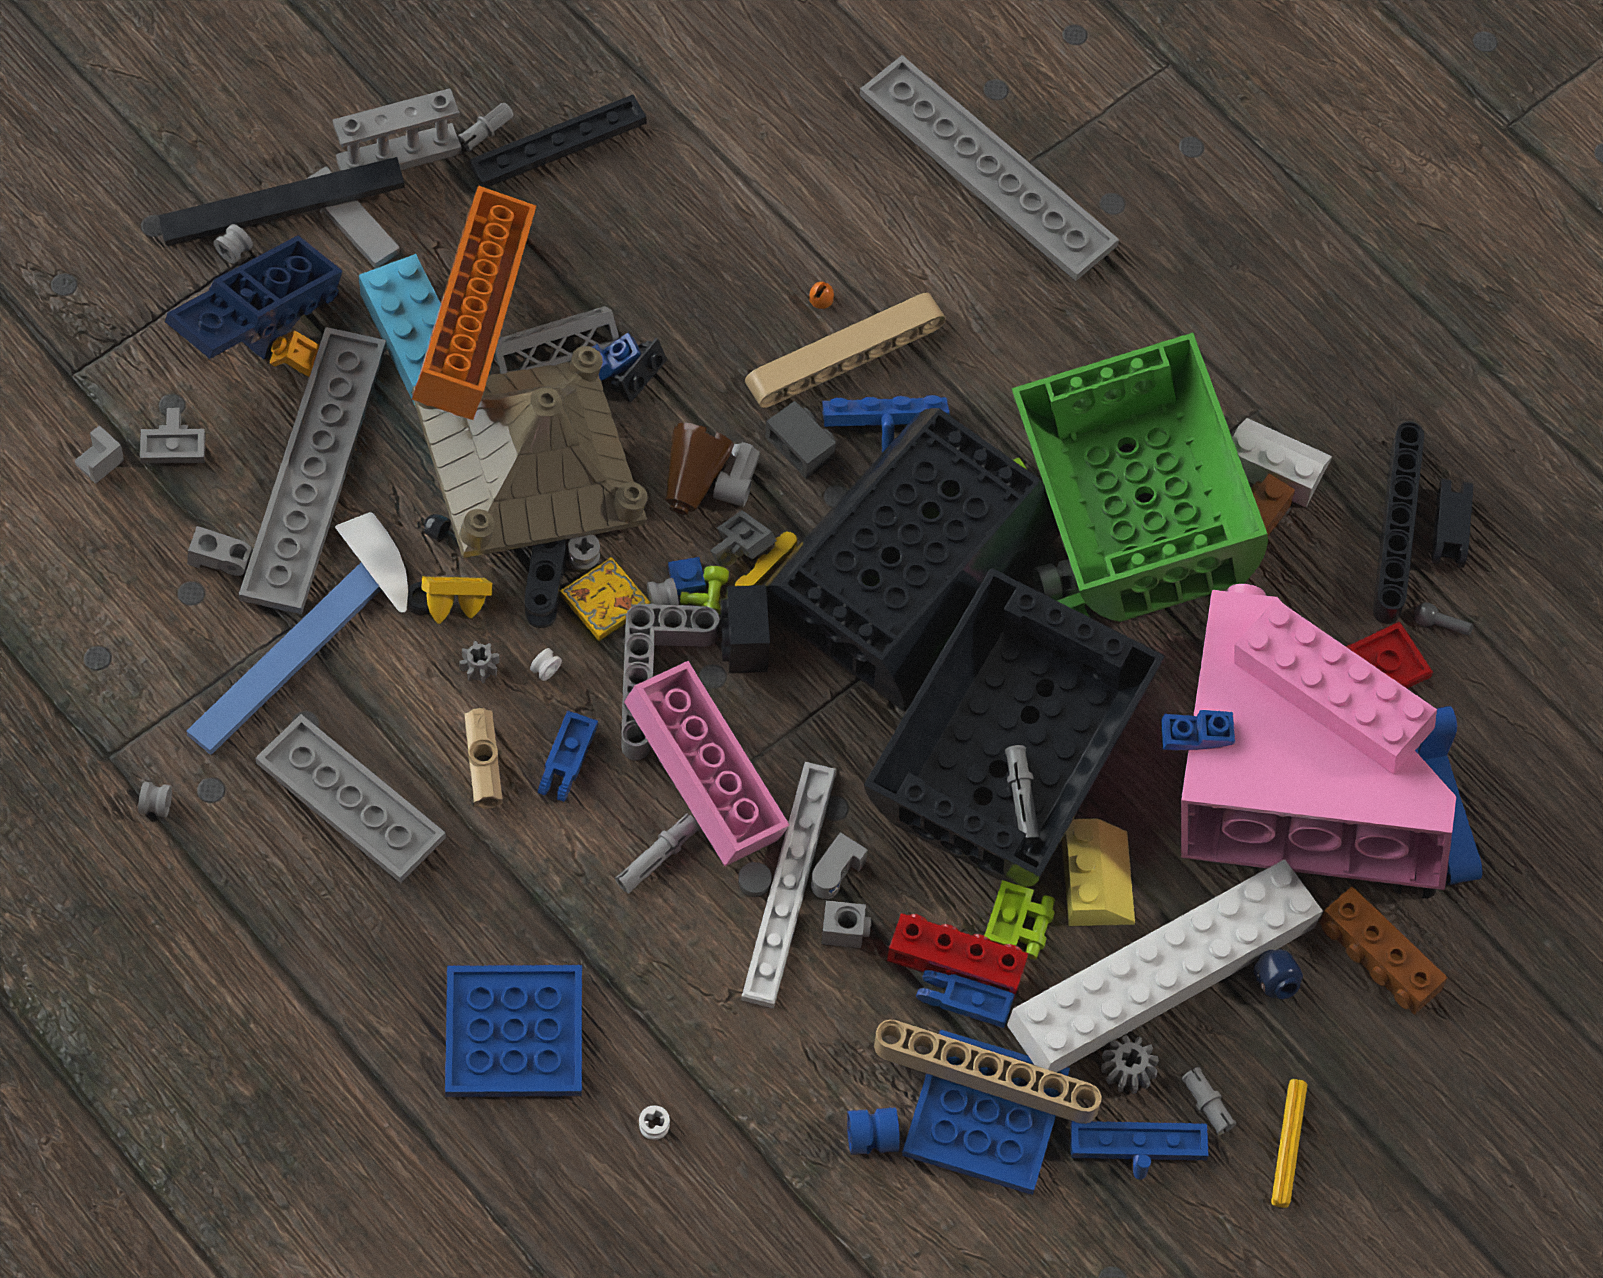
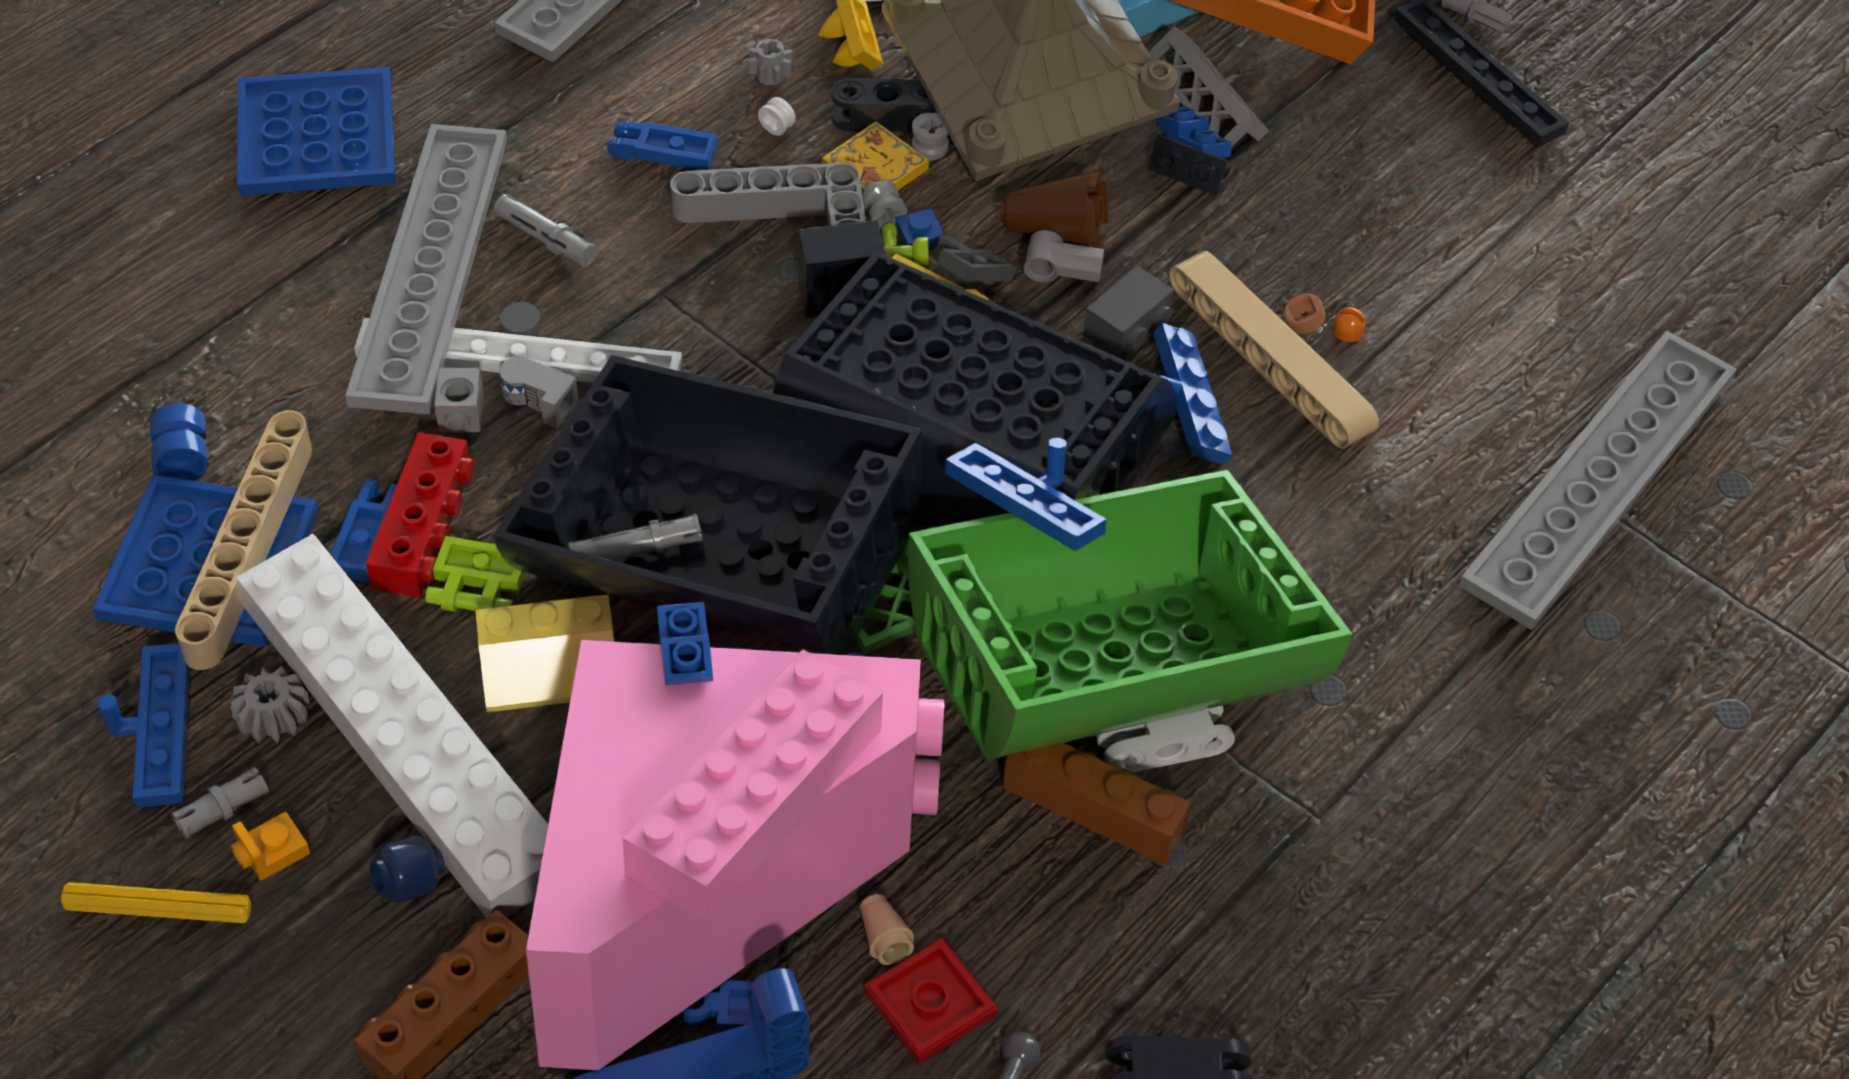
camera: 85 degrees right, 10 degrees down
tan piece [464,708,503,809] -> none
bright pink brick [624,661,790,866] -> none
white bush [639,1105,670,1140] -> none
white slope [1232,418,1332,507] -> none
black beam [1373,421,1424,624] -> none
none -> light orange bracket [230,812,311,881]
none -> light grey plate [345,124,507,415]
none -> blue plate [945,438,1107,551]
none -> nougat tile [1284,293,1326,334]

